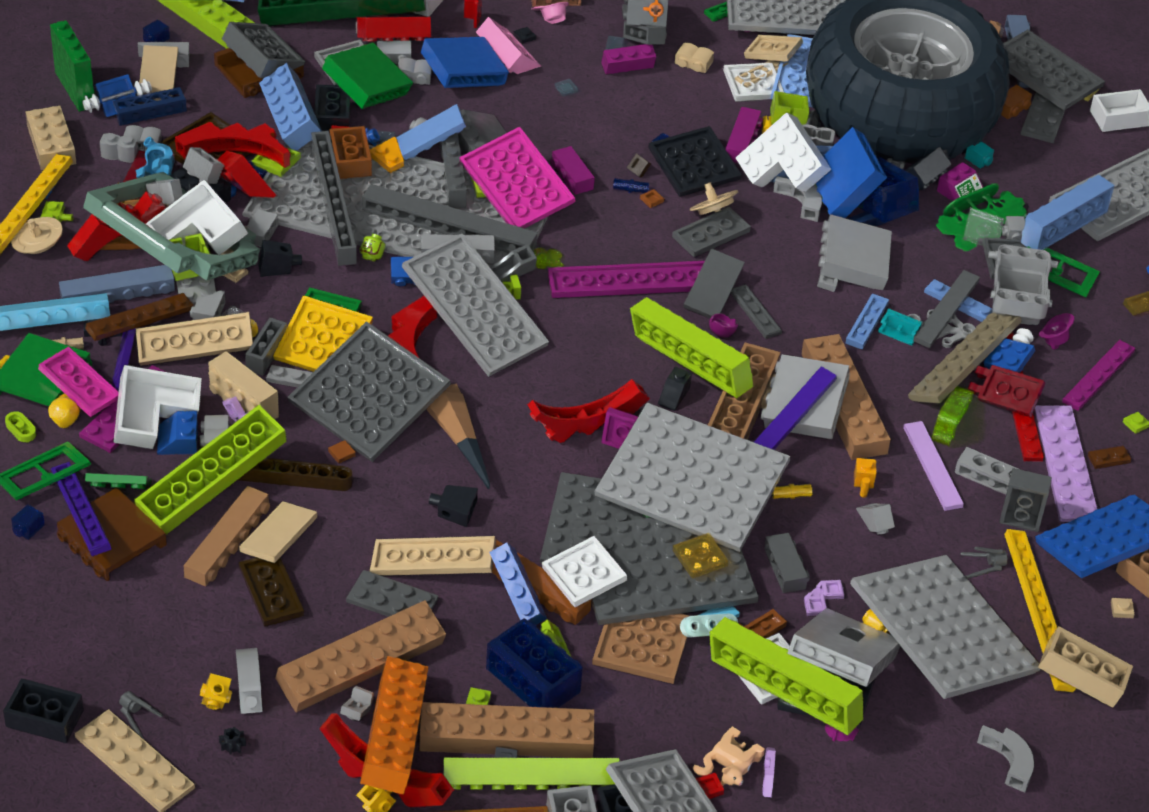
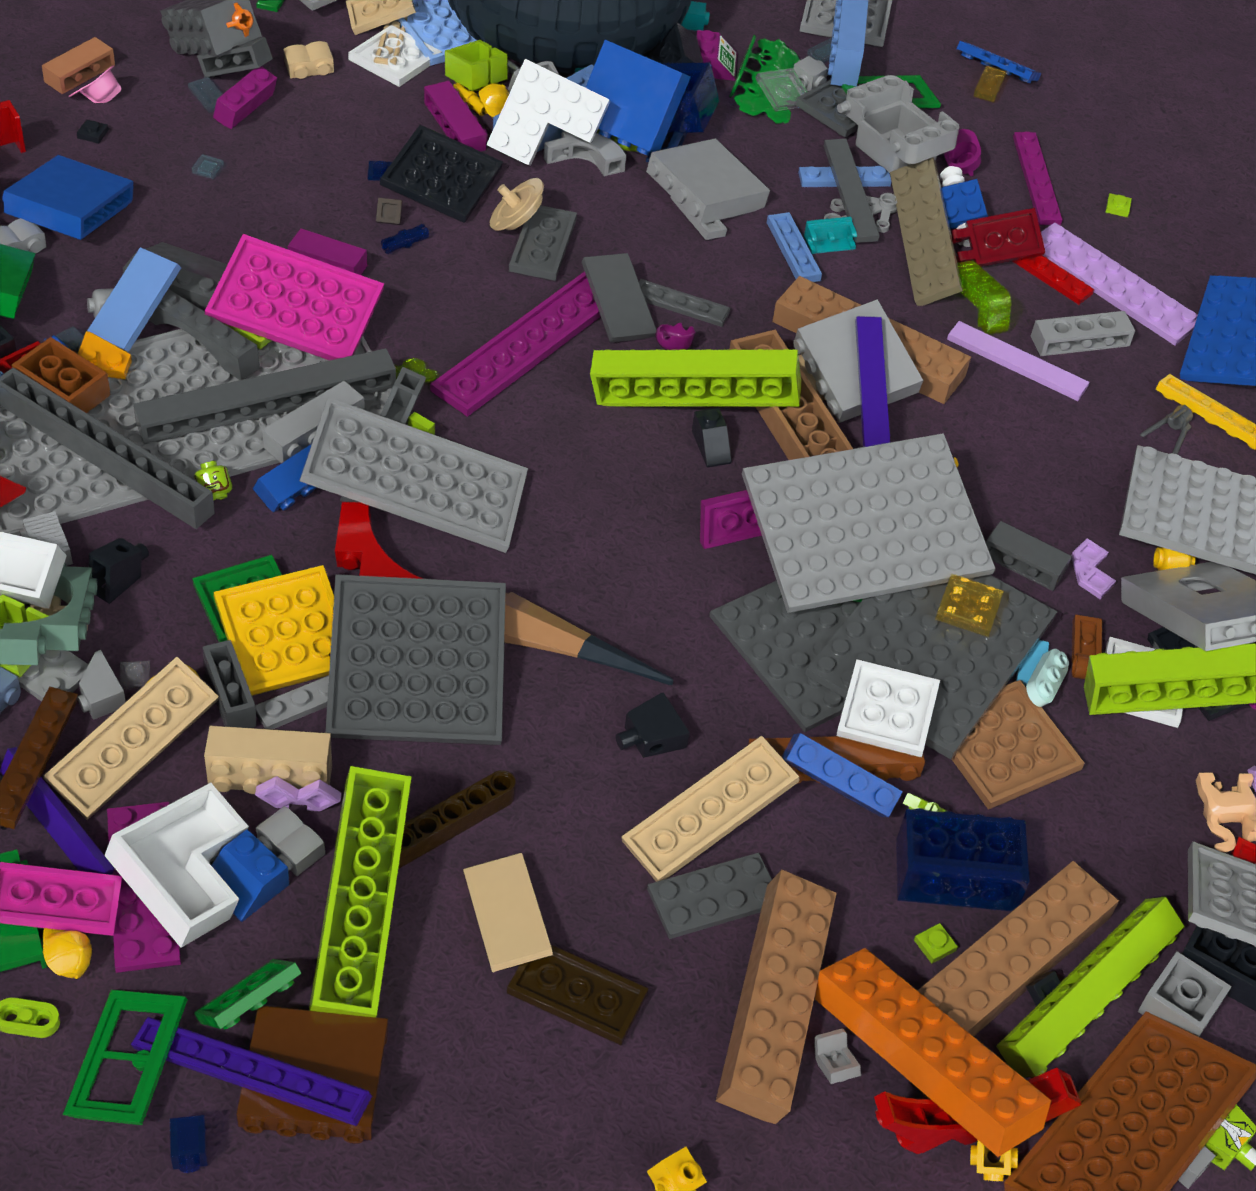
camera: 45 degrees left, 5 degrees up
medium nougat brick [184,486,270,587] -> none
light grey arch [236,648,262,714] -> none
dark orange tile [328,440,355,463] -> none
bright pink slope [476,17,541,74] -> none
red arch [527,379,650,443] -> none
dark orange tile [640,189,665,208] -> none
light orange brick [854,458,876,498] -> none
light grey slope [856,503,895,535] -> none
dark grey brick [999,468,1052,532] -> none
reddish brown plate [1088,446,1131,469] -> none

